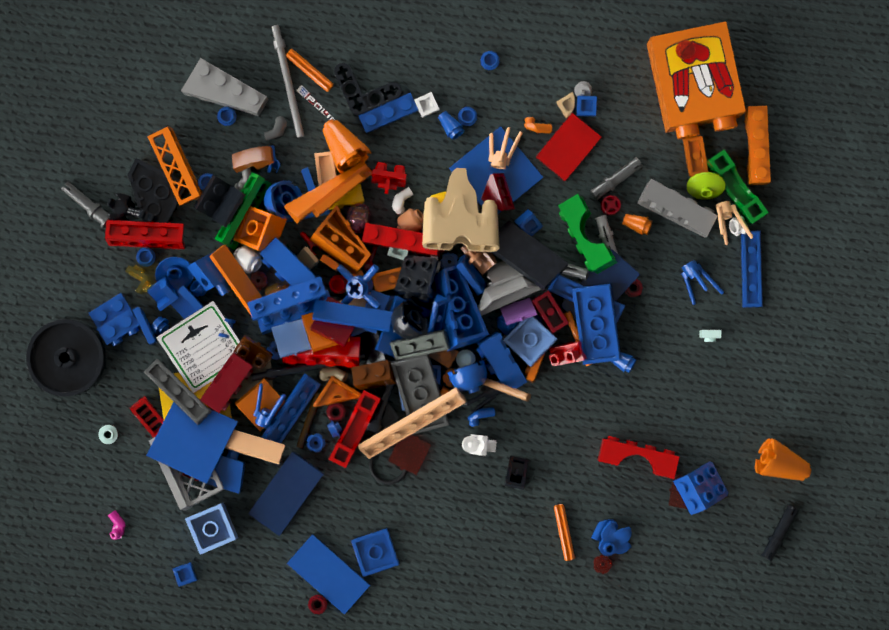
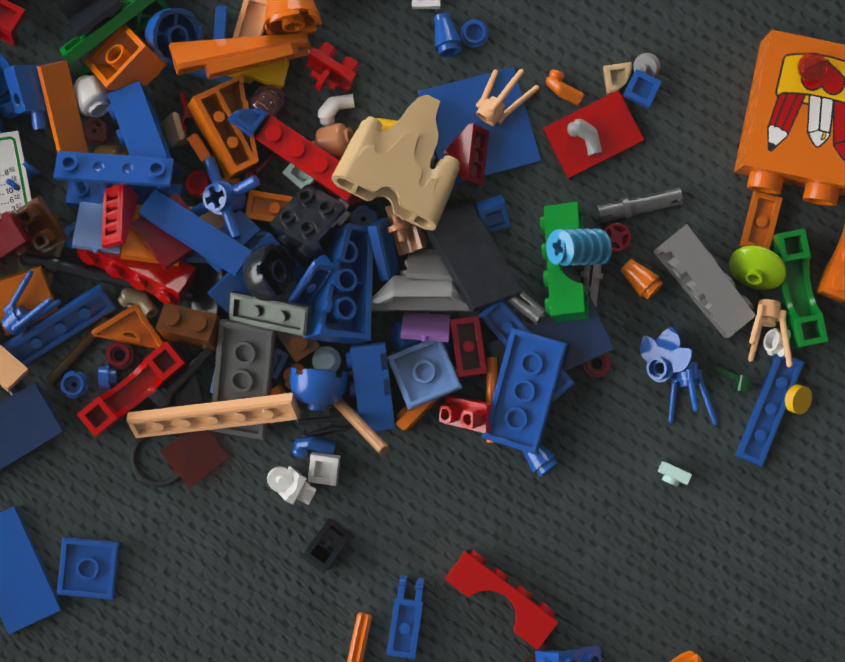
camera: 30 degrees right, 0 degrees up
none -> red slope [101,184,139,249]
none -> blue tile [227,108,268,137]
none -> white plate [308,452,341,486]
none -> blue hinge [387,575,424,659]
none -> dark azure piece [546,228,612,266]
none -> light grey arm [567,119,602,156]
none -> plate [640,327,693,382]
none -> dark green hand [714,364,751,393]
none -> yellow tile [785,384,812,414]

